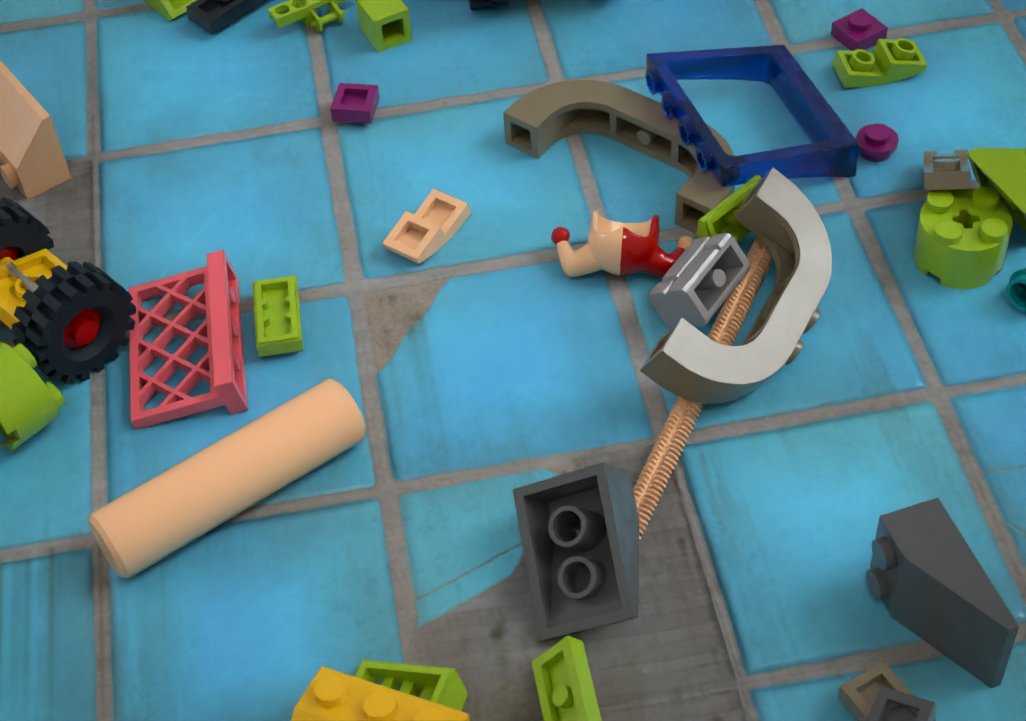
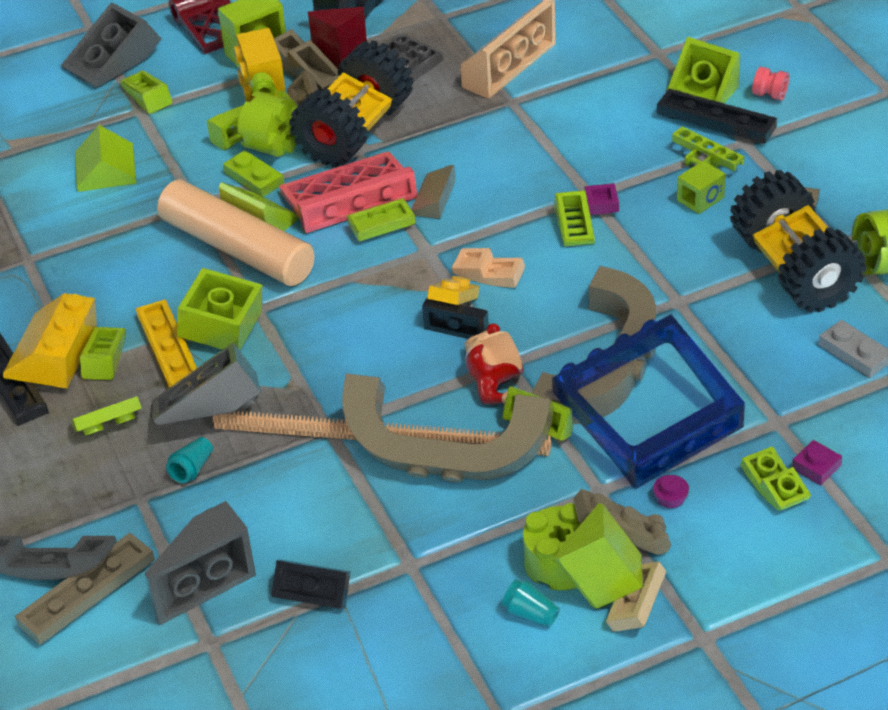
camera: 75 degrees right, 5 degrees down
light grey brick [648,232,751,328] -> none
none -> yellow tile [135,299,197,388]
none -> teal cone [166,437,213,483]
none -> lime brick [177,268,263,350]
none -> lime slope [219,182,299,231]
none -> lime plate [223,150,284,197]
none -> black plate [271,559,351,609]
none -> dark tan slope [411,165,455,219]
none -> black plate [422,298,489,339]
none -> yellow plate [427,276,480,305]
none -> lime slope [554,190,595,247]

